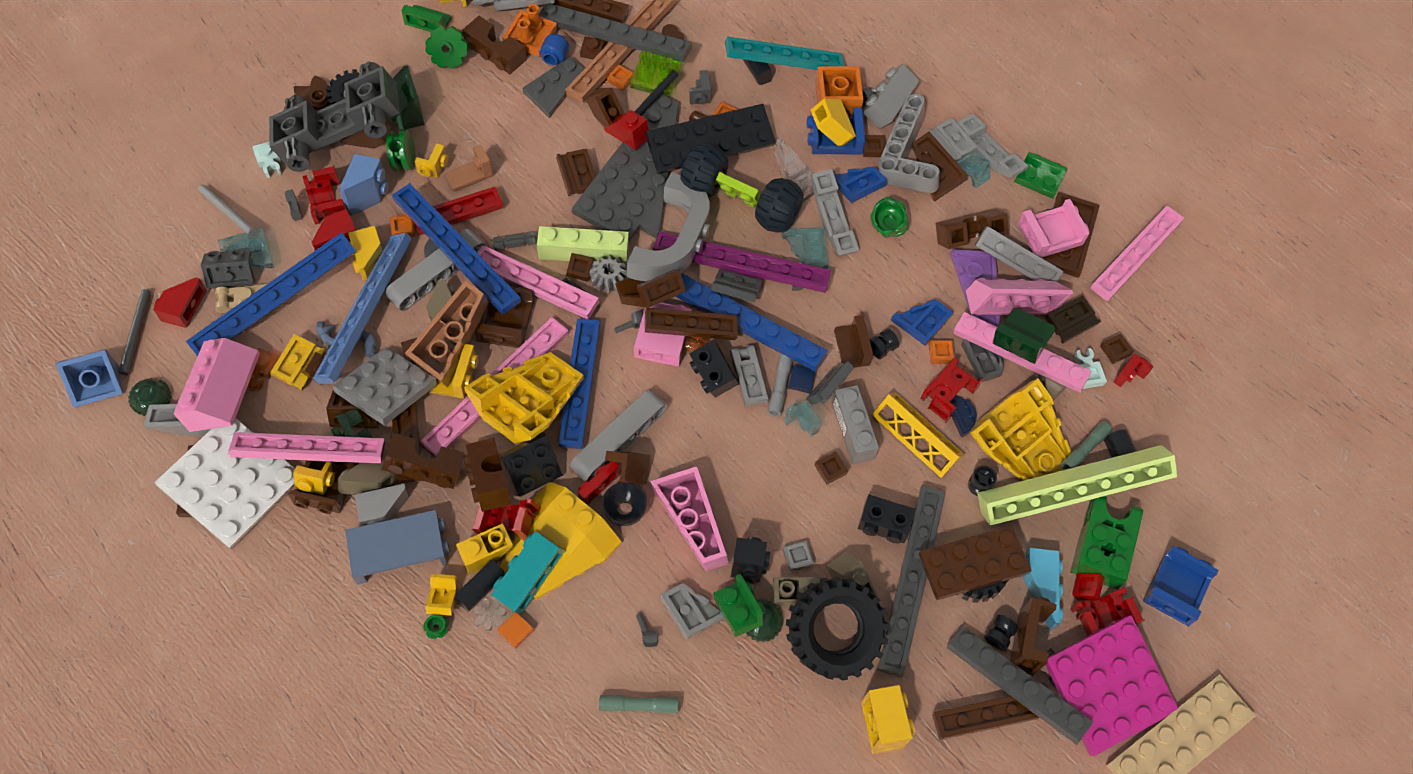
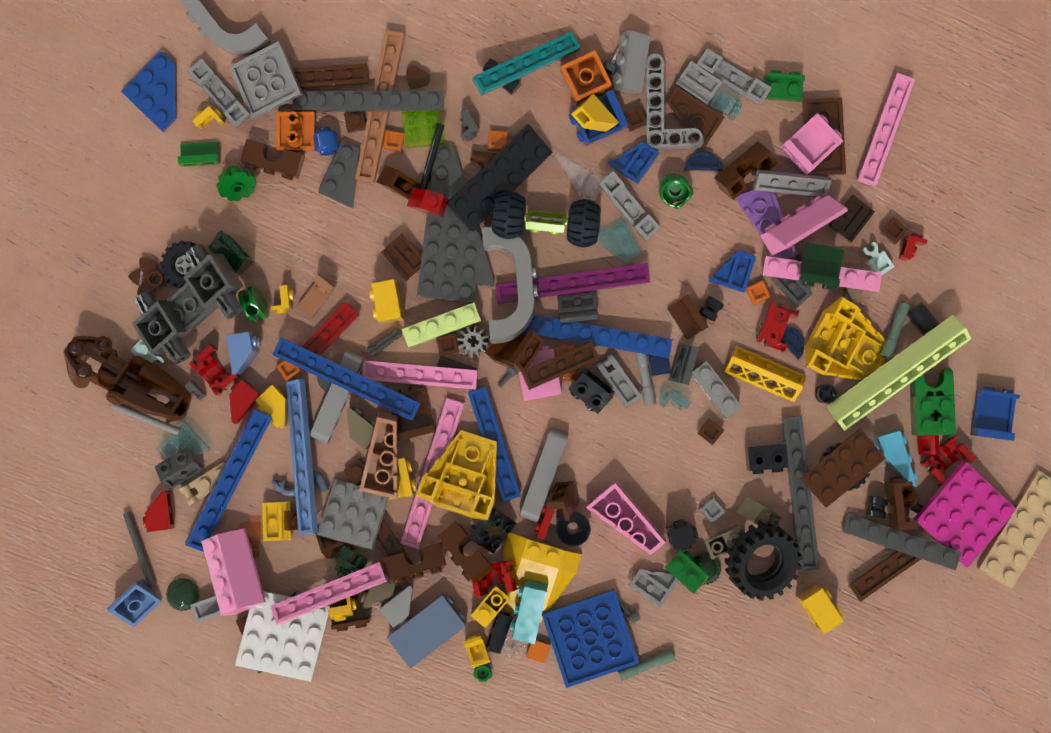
camera: 20 degrees left, 25 degrees up
none -> reddish brown piece [63,336,191,423]
none -> yellow brick [369,279,404,324]
none -> blue plate [542,589,639,688]
none -> dark blue tile [684,151,723,172]
none -> reddish brown bush [902,486,920,508]

